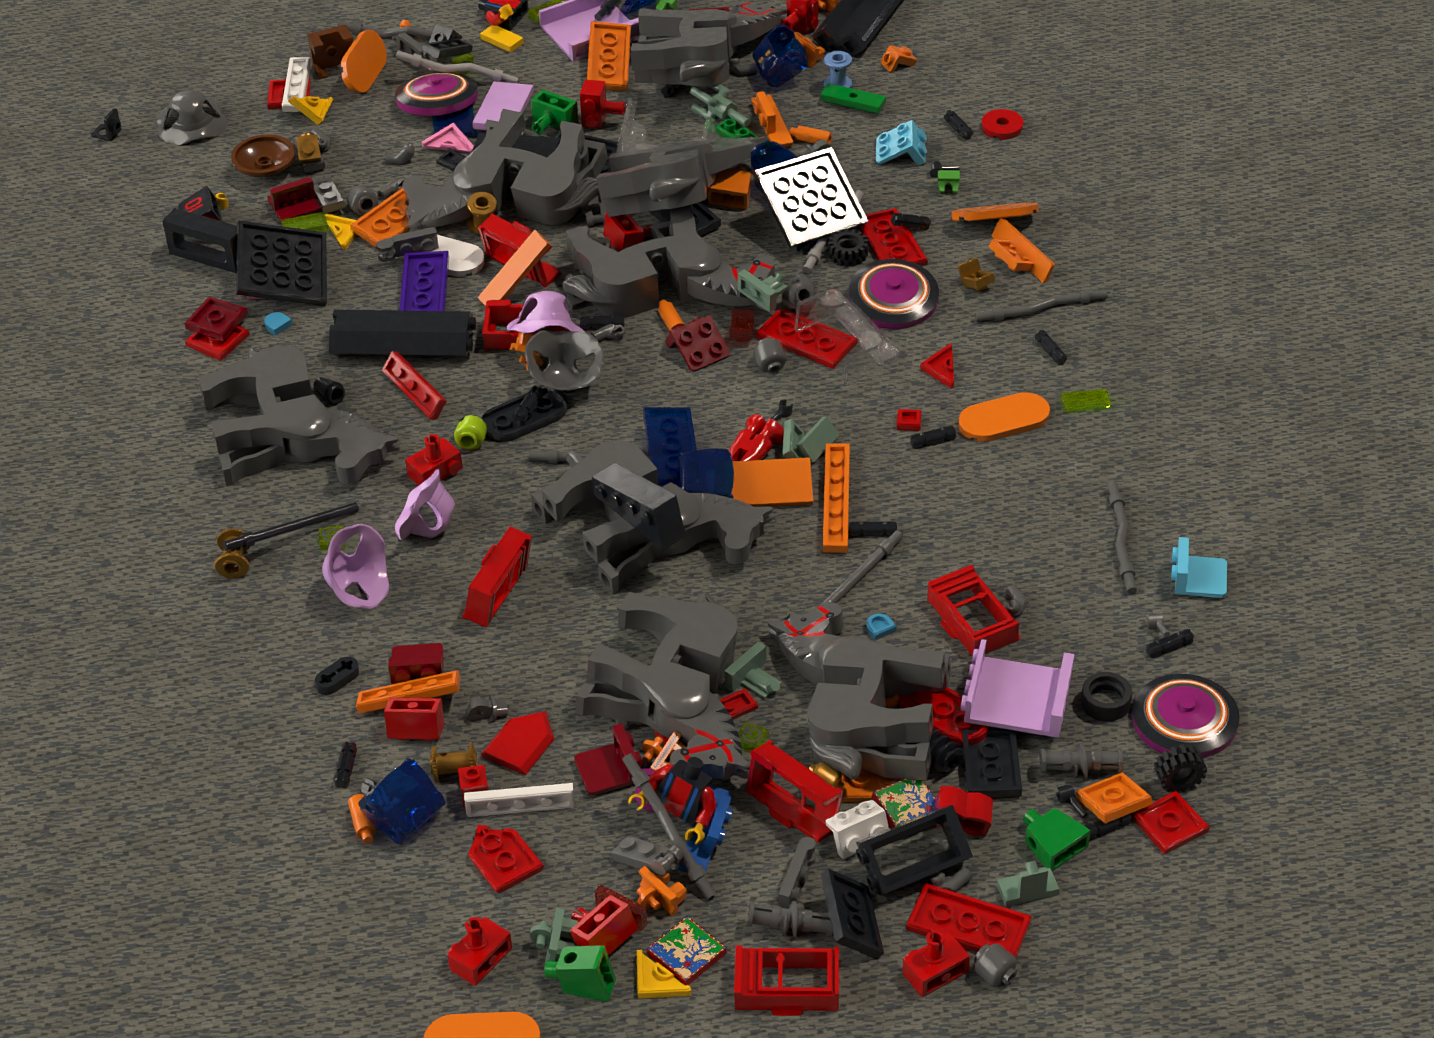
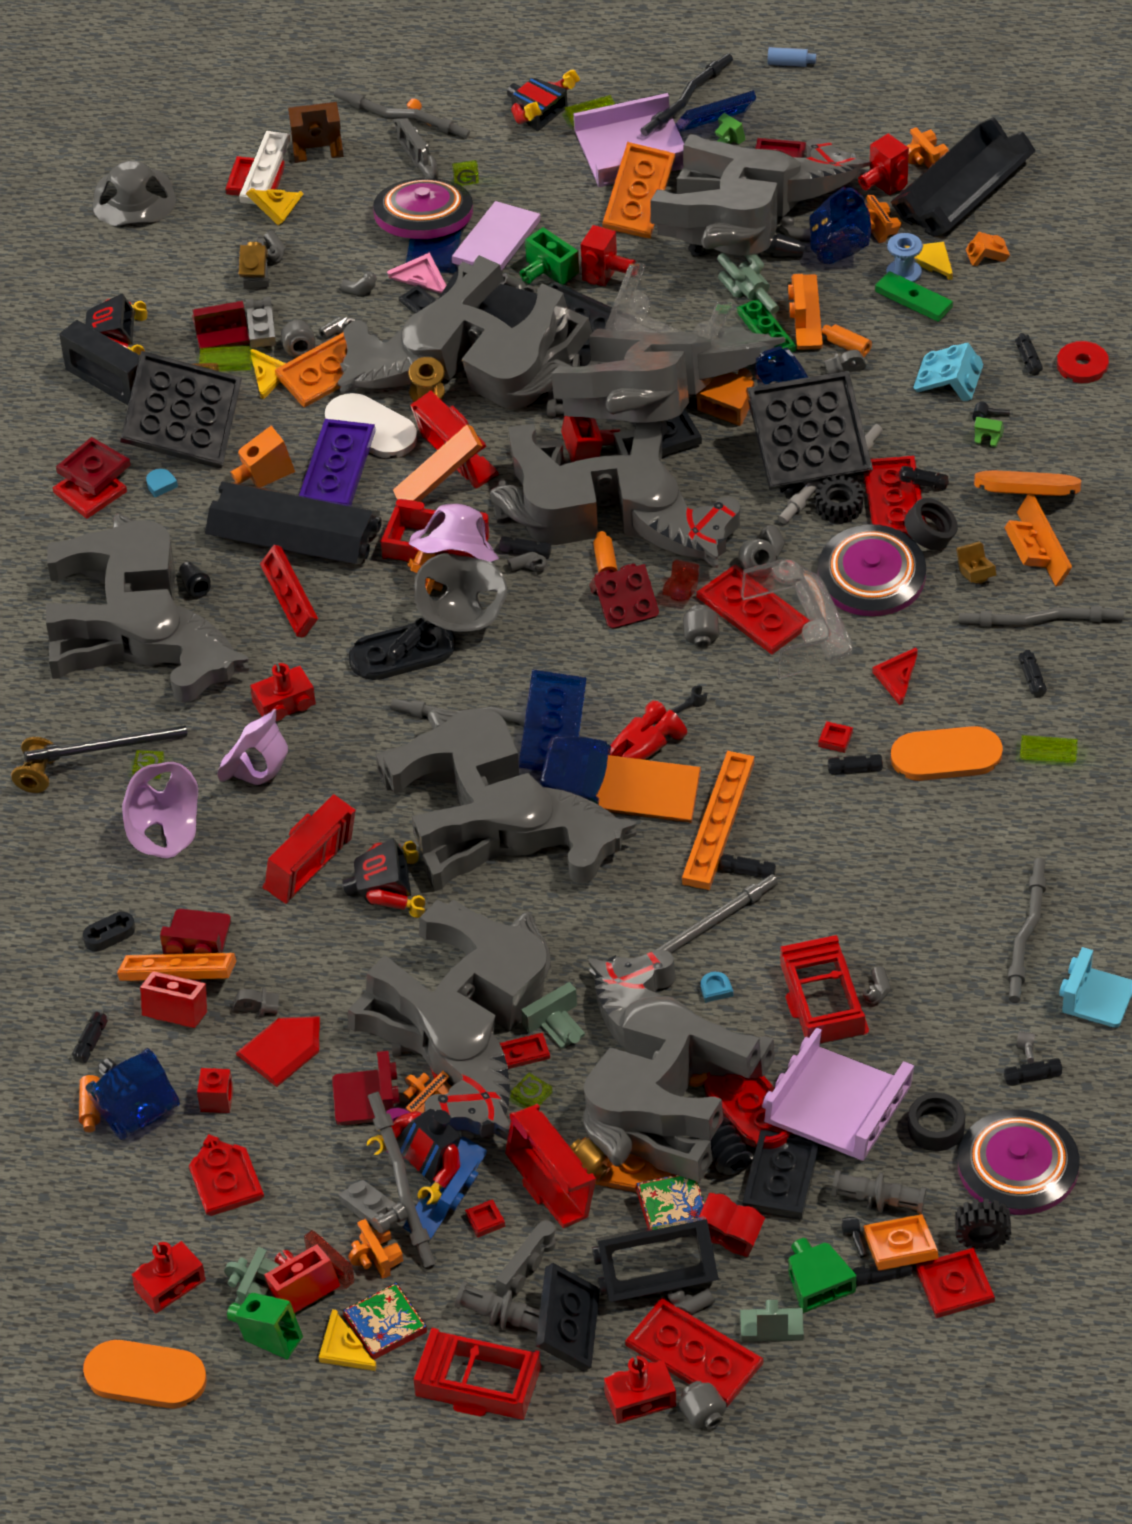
camera: 15 degrees right, 5 degrees up
black bracket [91,108,122,141] -> none
reddish brown dish [231,134,295,177] -> none
orange tile [341,30,387,94] -> none
dark grey hinge [376,227,439,262] -> none
light grey bar [396,50,518,83] -> none
black tile [422,38,473,59] -> none
bracket [429,24,462,43] -> none
pearl gold hose [430,742,477,783] -> none
lime head [454,415,487,450] -> none
white tile [464,783,575,817] -> none
yellow tile [480,25,524,53] -> none
black wedge [592,463,686,551] -> none
sand green piece [737,269,787,312] -> none
sand green tile [783,419,805,459] -> none
sand green tile [796,416,840,464] -> none
white bracket [826,800,889,859] -> none
none -> orange torso [230,426,295,487]
none -> torso [342,838,425,918]
none -> red tile [465,1199,506,1238]
none -> black cone [767,233,805,258]
none -> black tyre [904,498,958,550]
none -> yellow tile [905,242,953,280]

